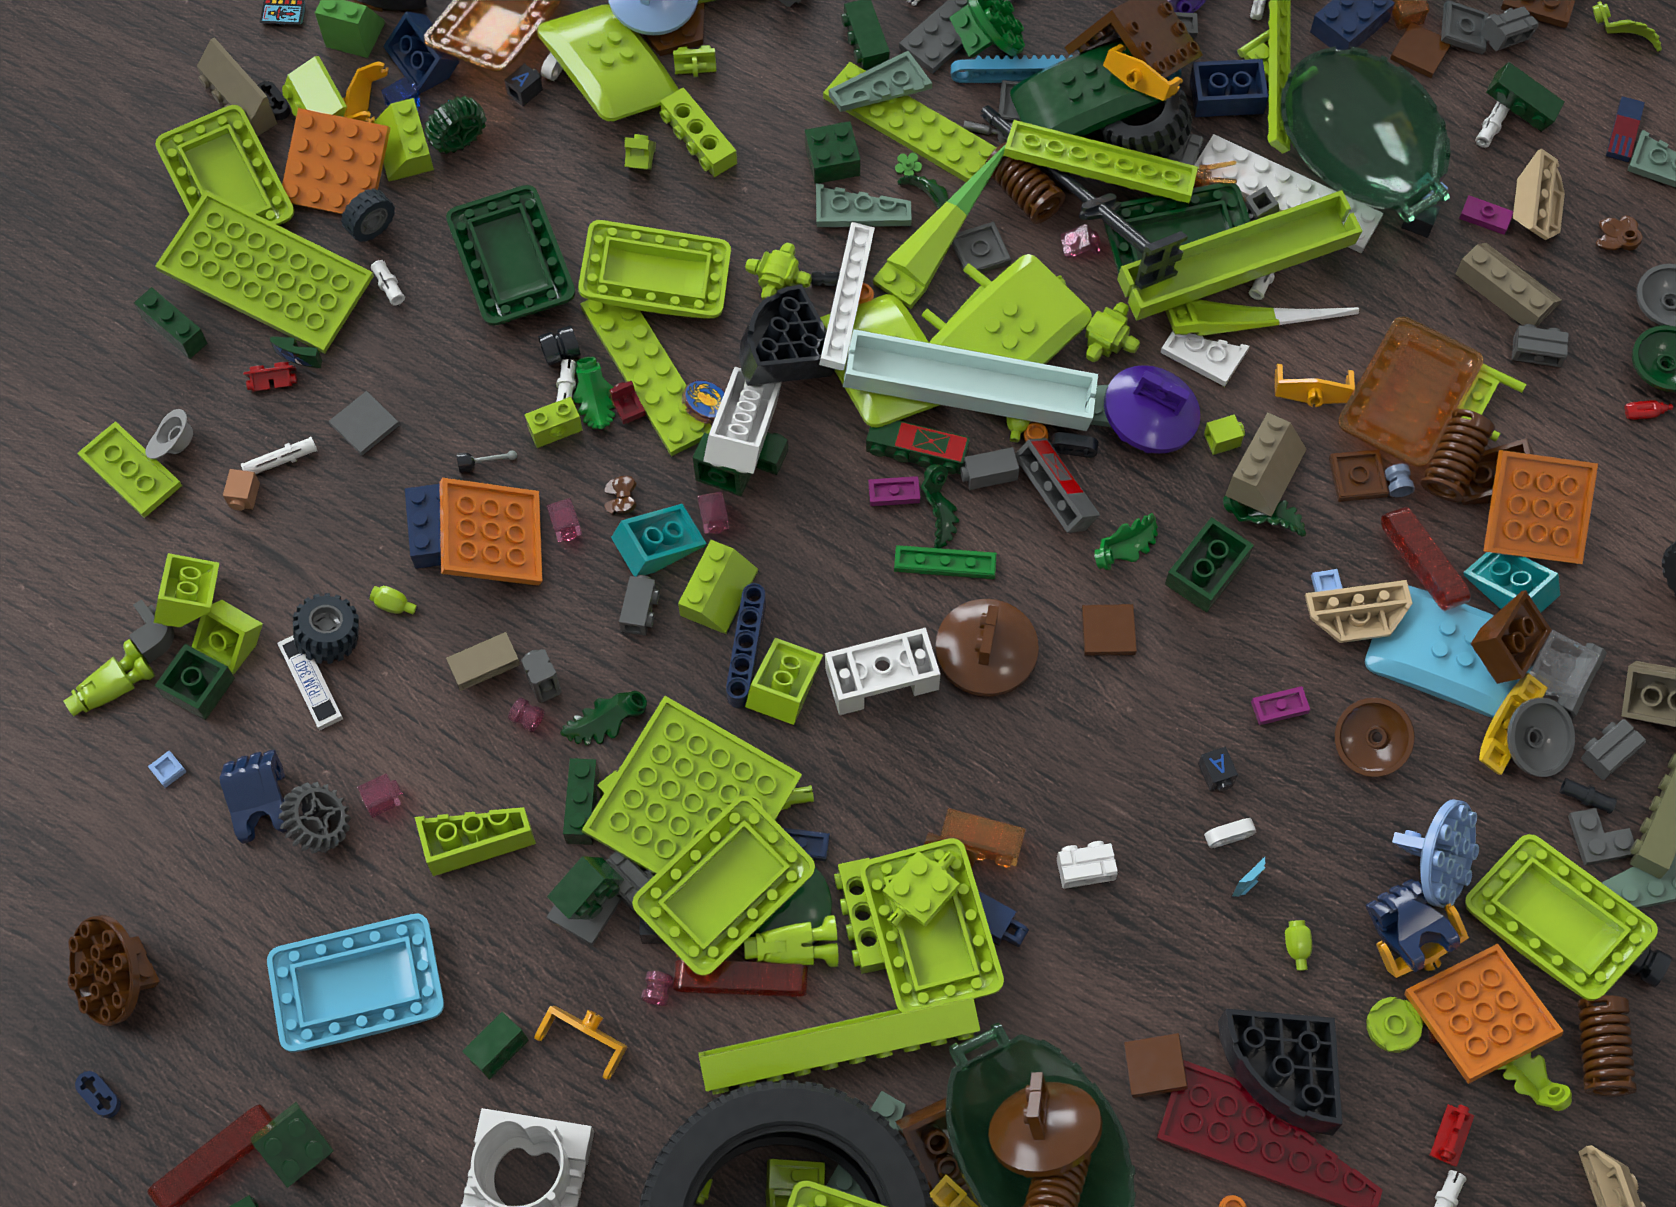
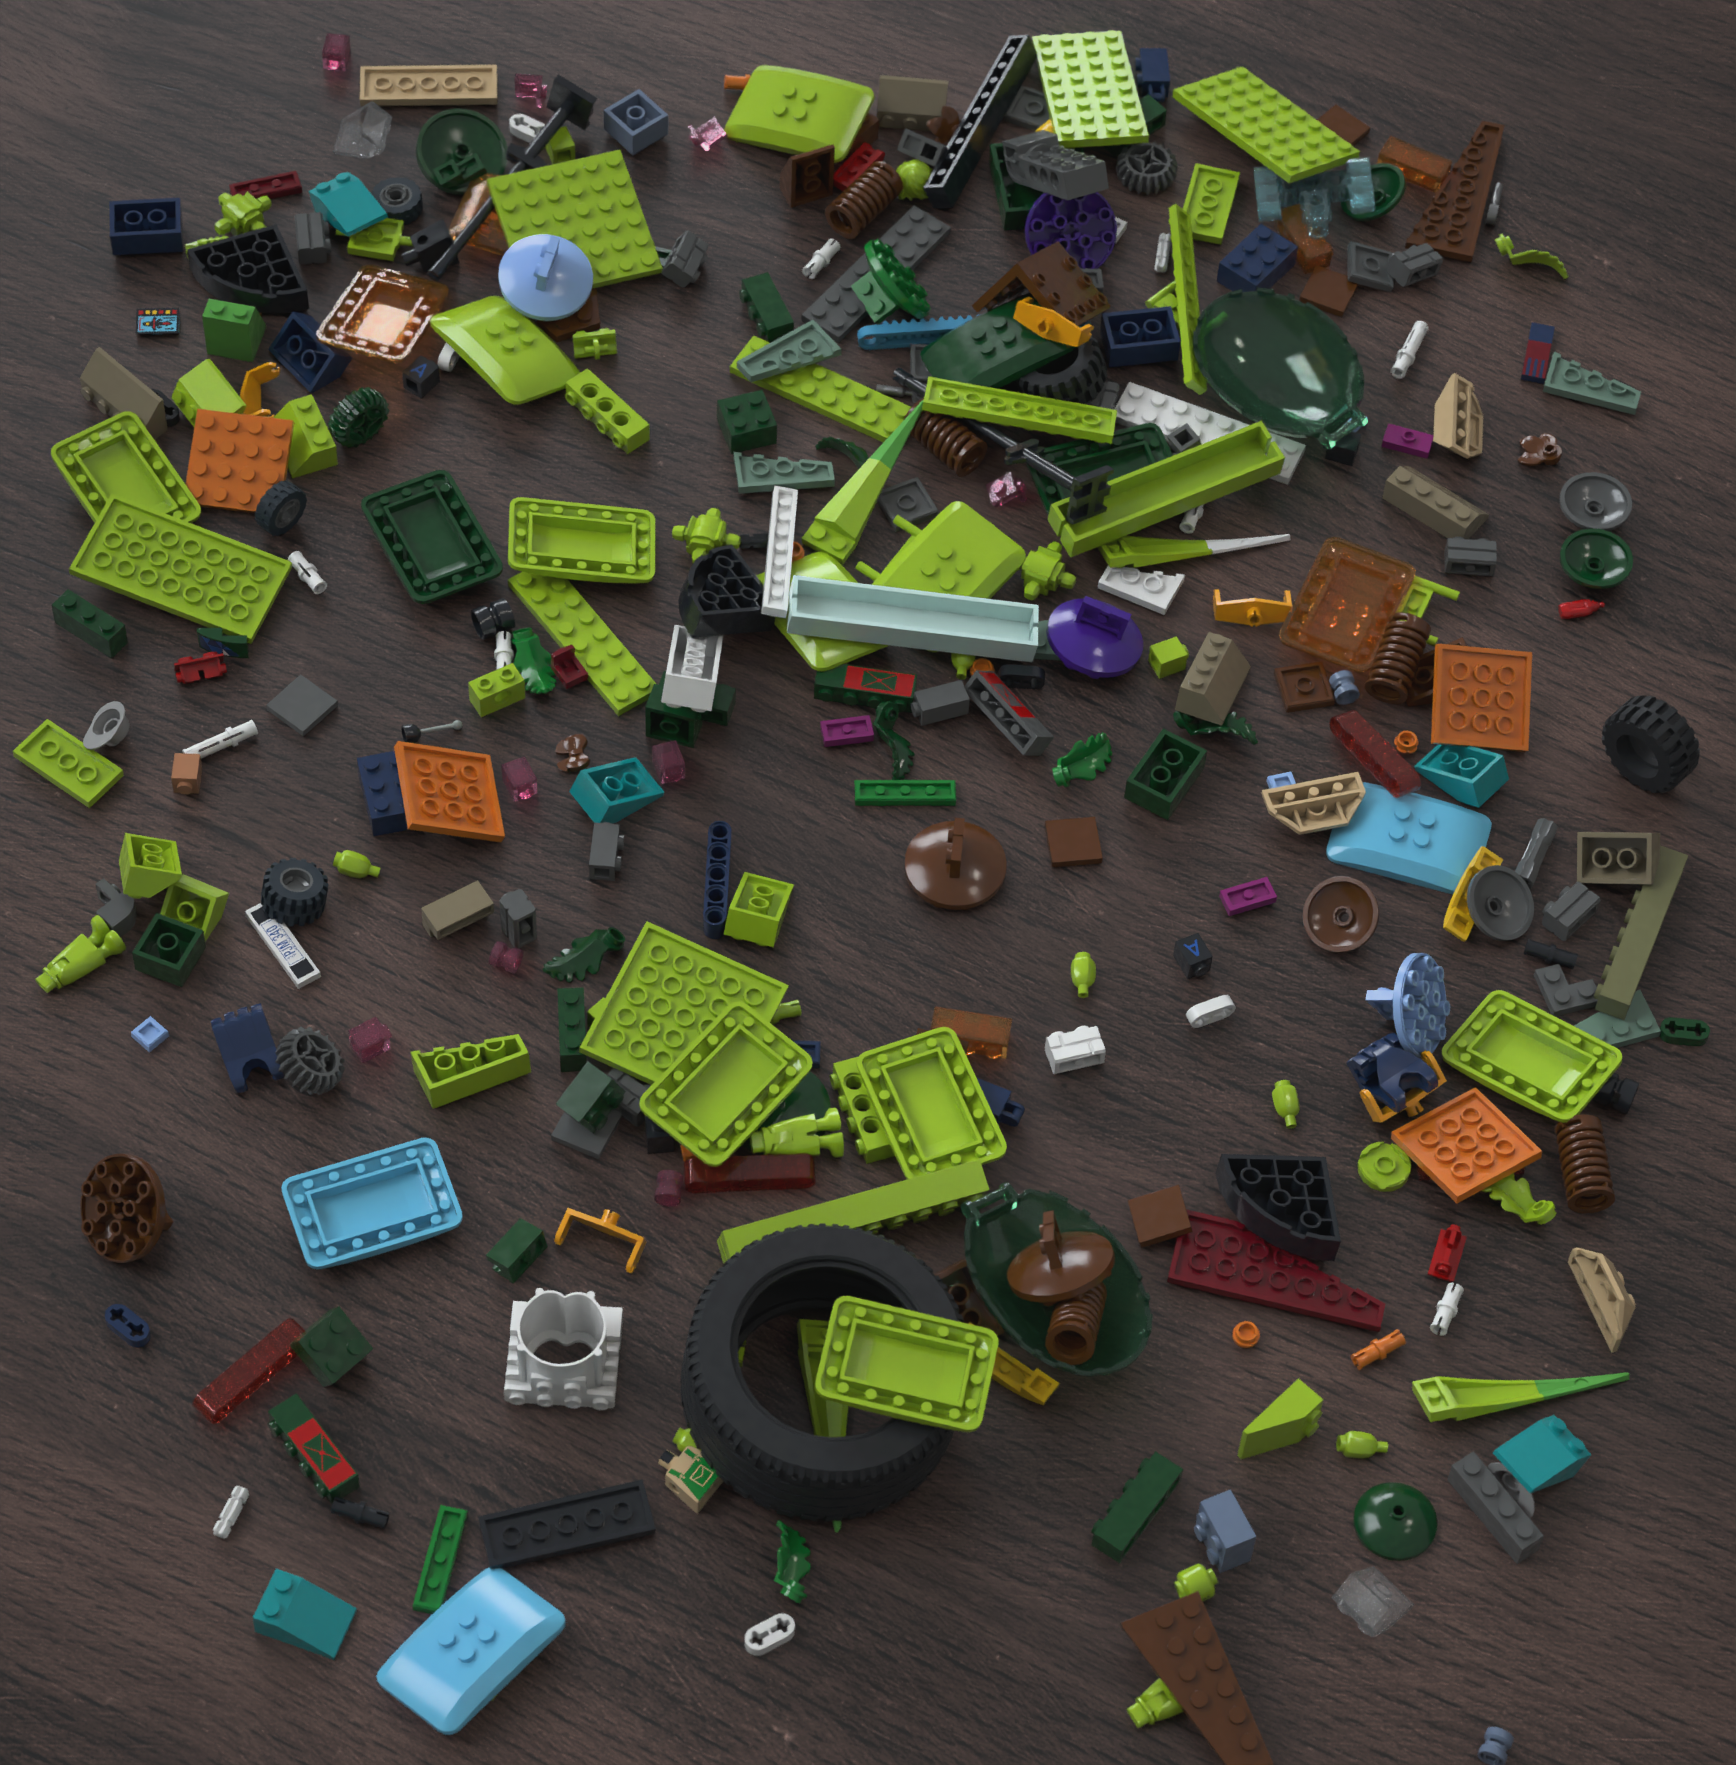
camera: 10 degrees left, 10 degrees down
clear blue brick [381,77,421,108] -> none
lime brick [625,134,656,170] -> none
lime slope [678,540,758,634] -> none
tile [681,380,725,423] -> none
white plate [825,628,940,715] -> none
lime plate [883,851,960,928] -> none
bright green plant [895,153,922,176] -> none
clear orange plant [1194,160,1245,201] -> none
medium azure piece [1232,857,1265,896] -> none
reddish brown slope [1471,590,1552,684] -> none
dark green brick [1486,62,1565,132] -> none
clear slope [1528,630,1600,698] -> none
none -> lime plant [1071,952,1096,998]
none -> orange plate [1394,731,1419,754]

